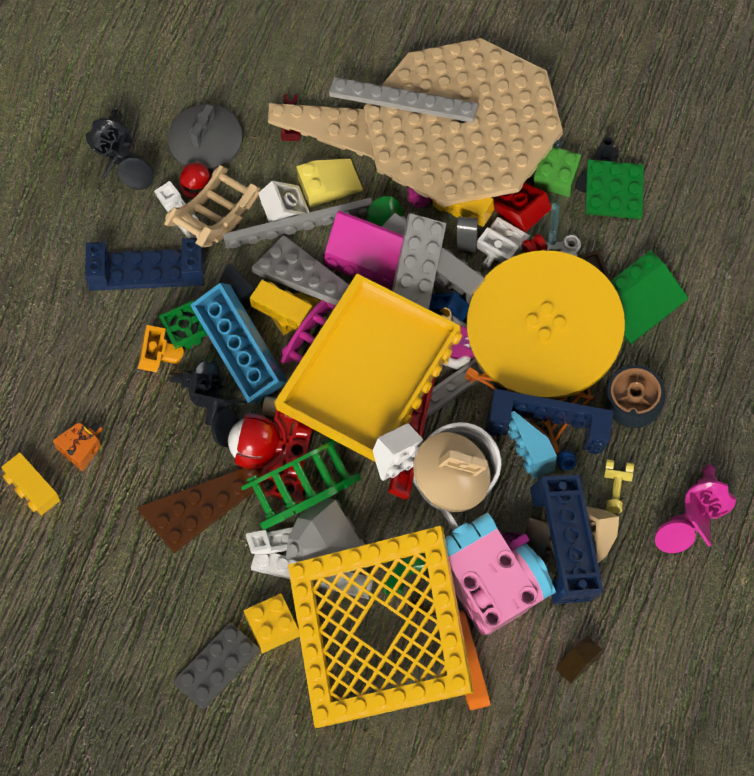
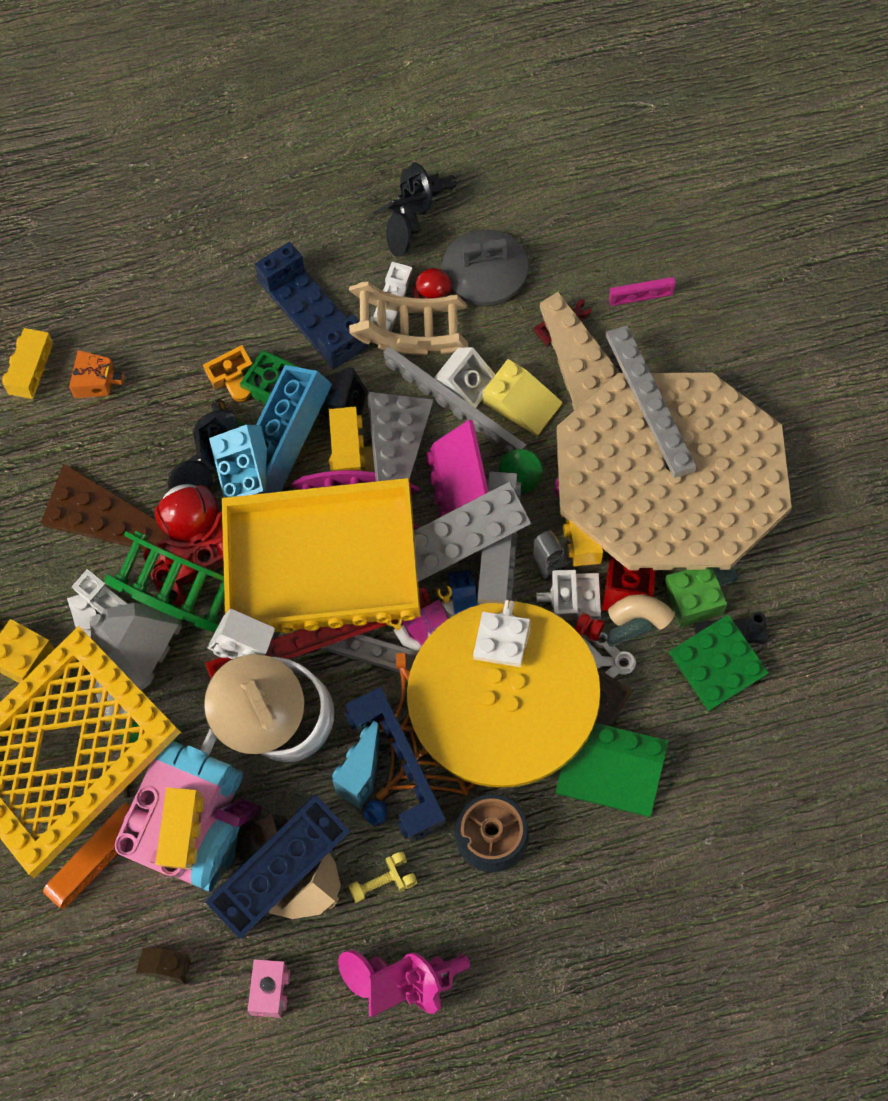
camera: 55 degrees right, 0 degrees up
none -> yellow brick [155,787,204,870]
none -> medium azure slope [209,425,267,498]
none -> bright pink piece [248,959,290,1018]
none -> white plate [473,600,531,667]
none -> tan cylinder [608,594,675,630]
none -> dark pink tile [609,277,675,306]

